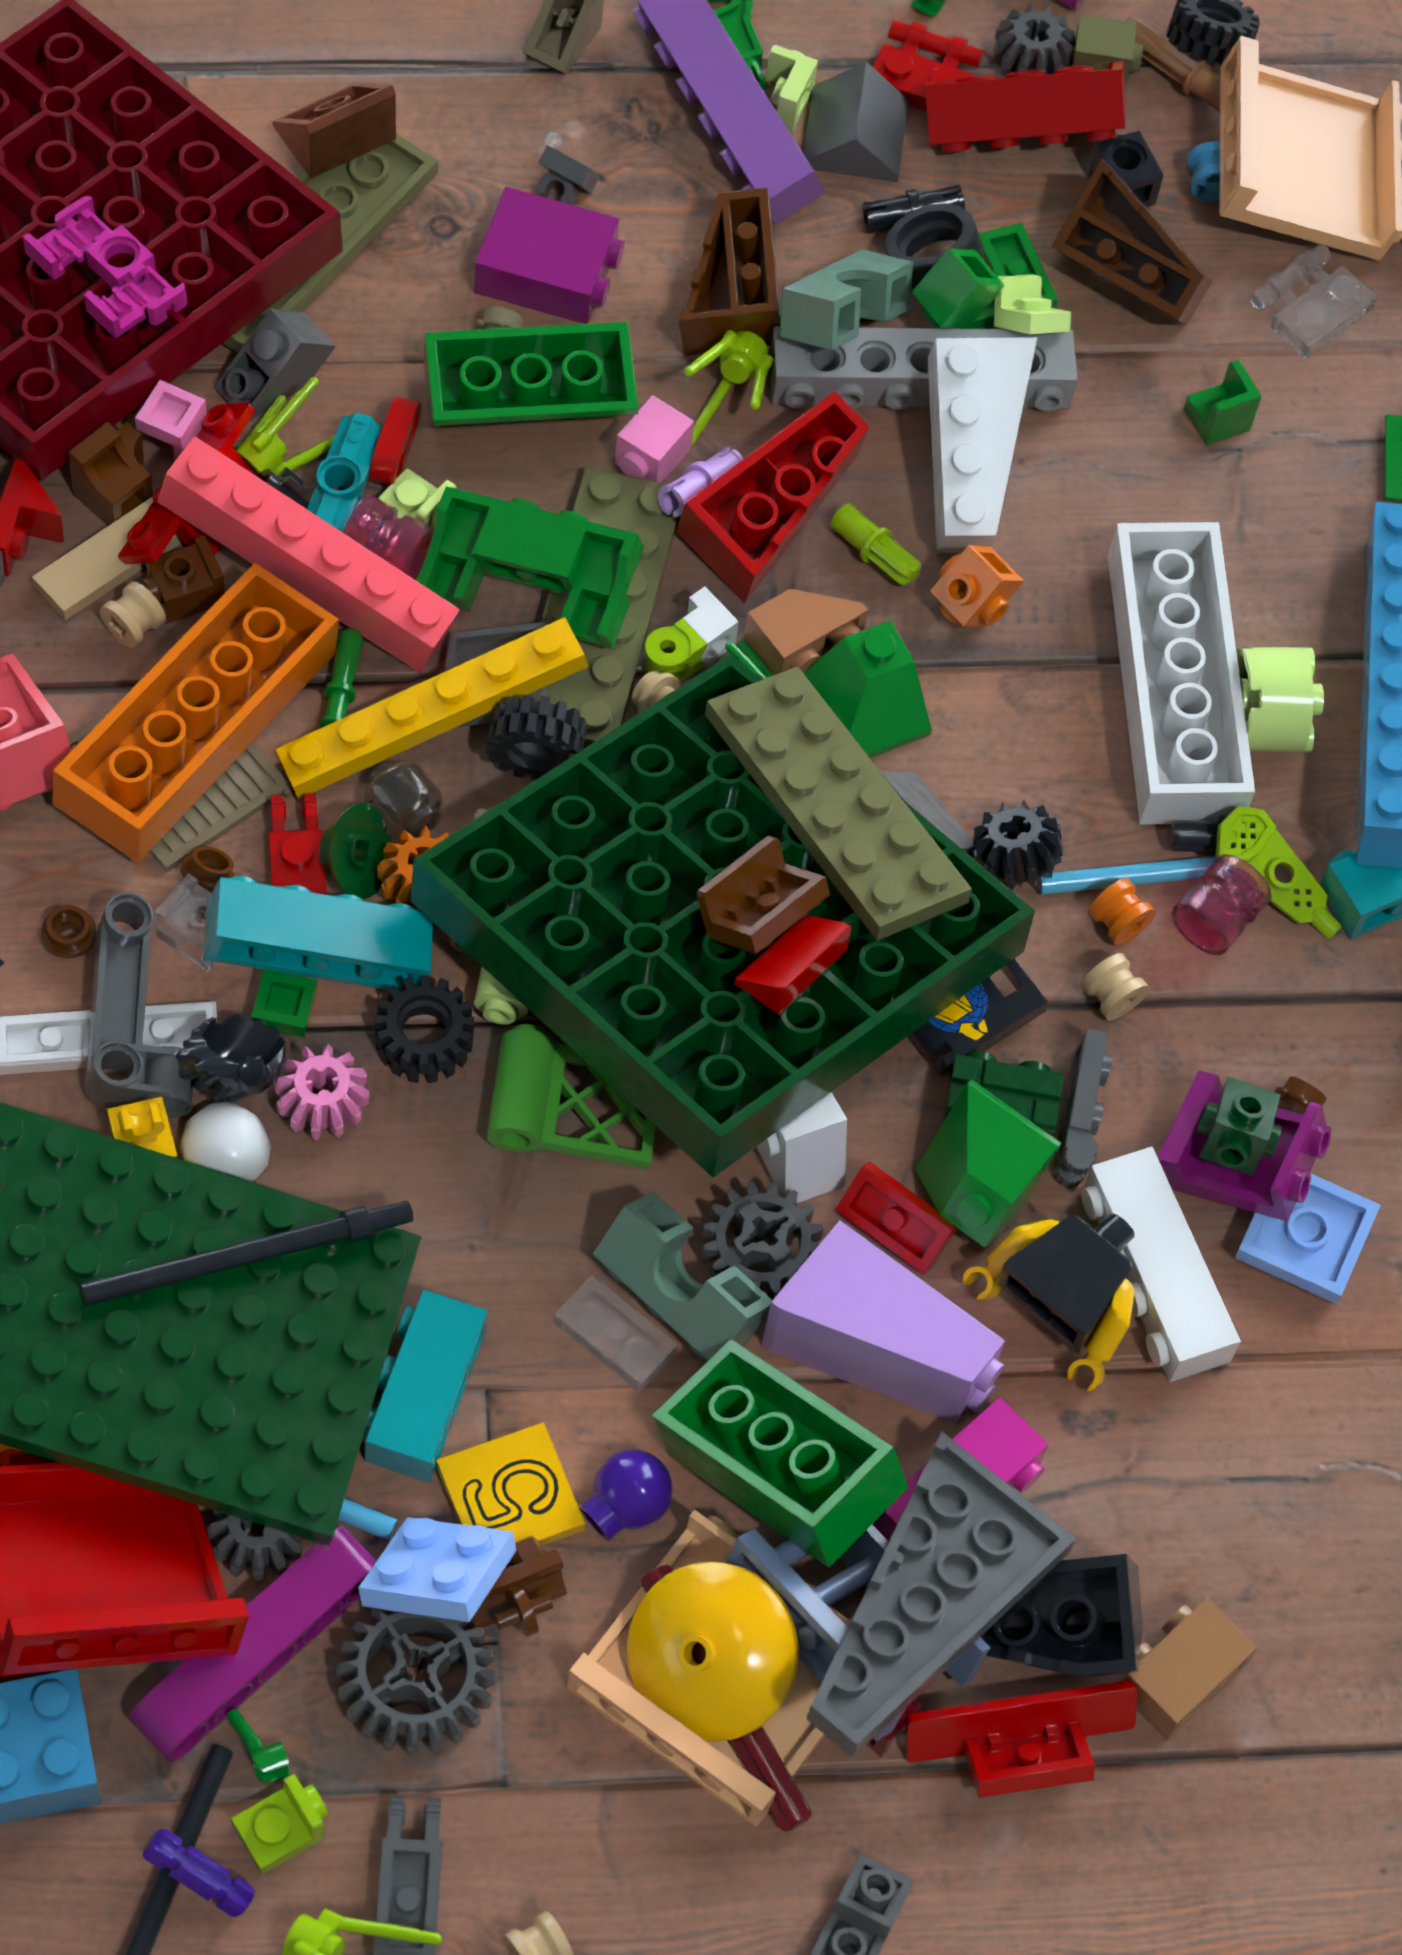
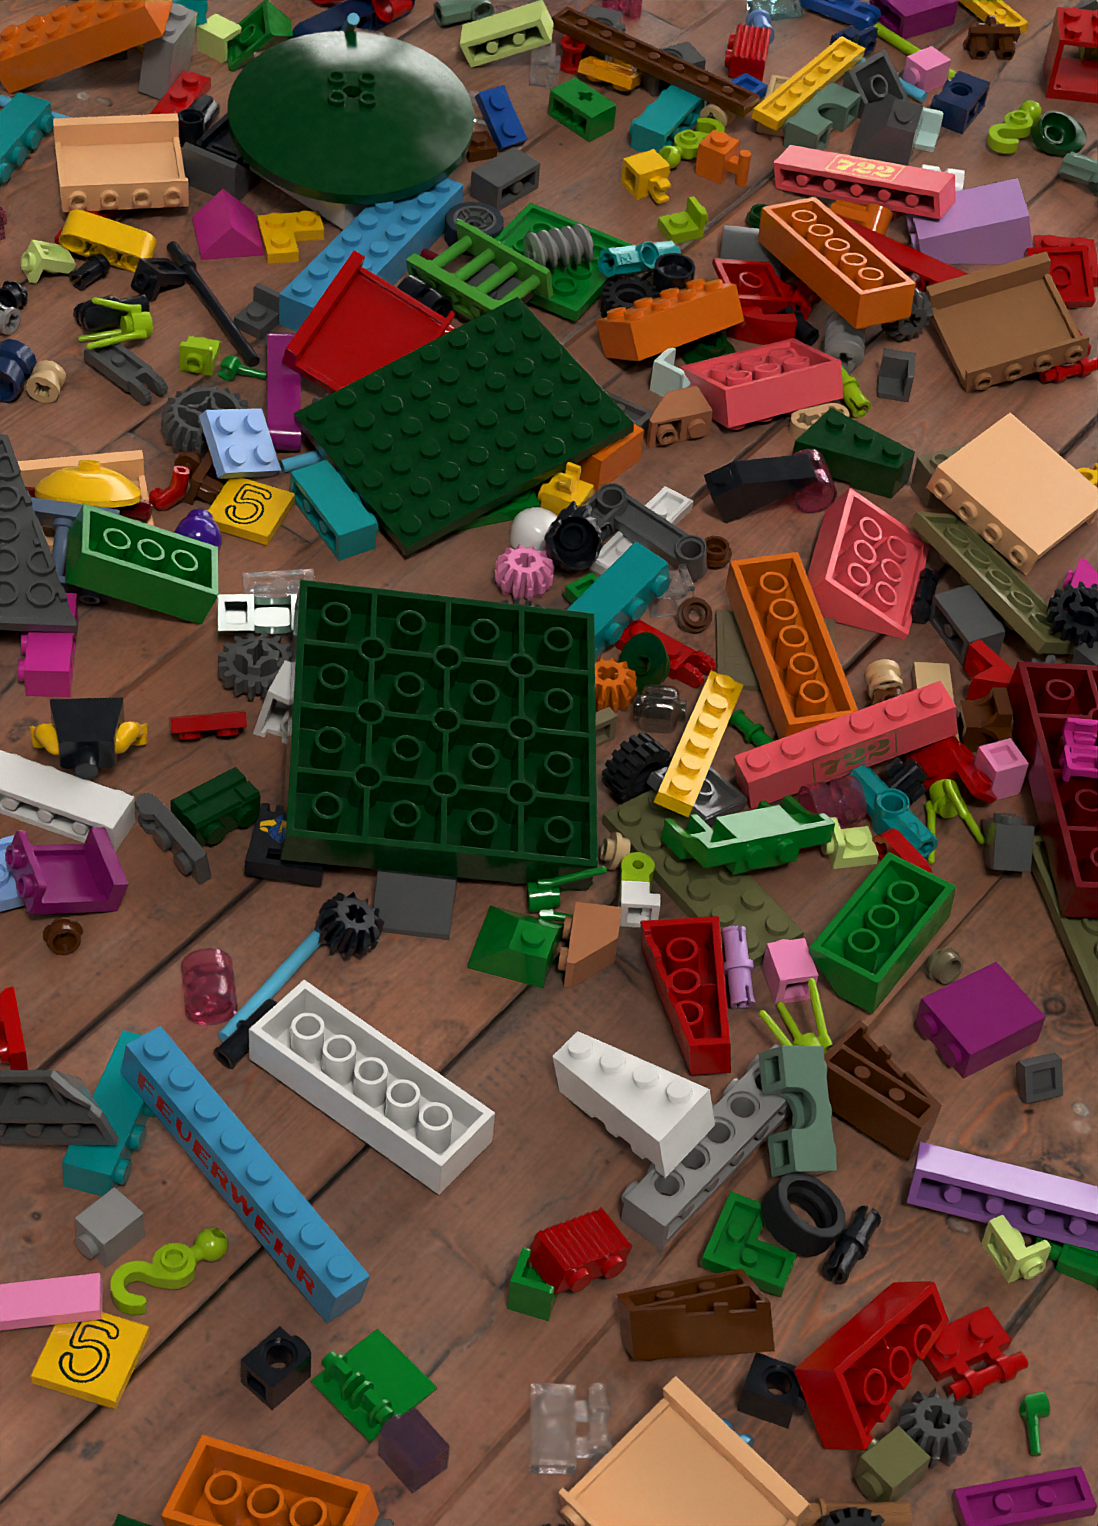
camera: 135 degrees right, 15 degrees down
black bar [79,1200,413,1307] -> none
dark purple axle [142,1829,255,1917] -> none
reddish brown bracket [696,836,830,954] -> none
olive plate [705,666,972,941] -> none
red slope [735,915,852,1014] -> none
lavender slope [761,1220,1005,1424] -> none
dark grey slope [804,62,909,182] -> none
lime axle [830,503,922,586] -> none
green brick [912,248,1005,329] -> none
green slope [915,1080,1062,1247] -> none
orange brick [930,545,1024,627] -> none
yellowish green bracket [994,275,1071,334] -> none
tan wheel [1081,953,1150,1021] -> none
orange wheel [1088,878,1156,945] -> none
dark green brick [1197,1076,1282,1176] -> none
lime piece [1216,806,1342,940] -> none
yellowish green brick [1236,647,1324,752] -> none
none -> red arm [148,466,190,511]
none -> dark grey bracket [234,283,280,340]
none -> red brick [530,1207,633,1294]

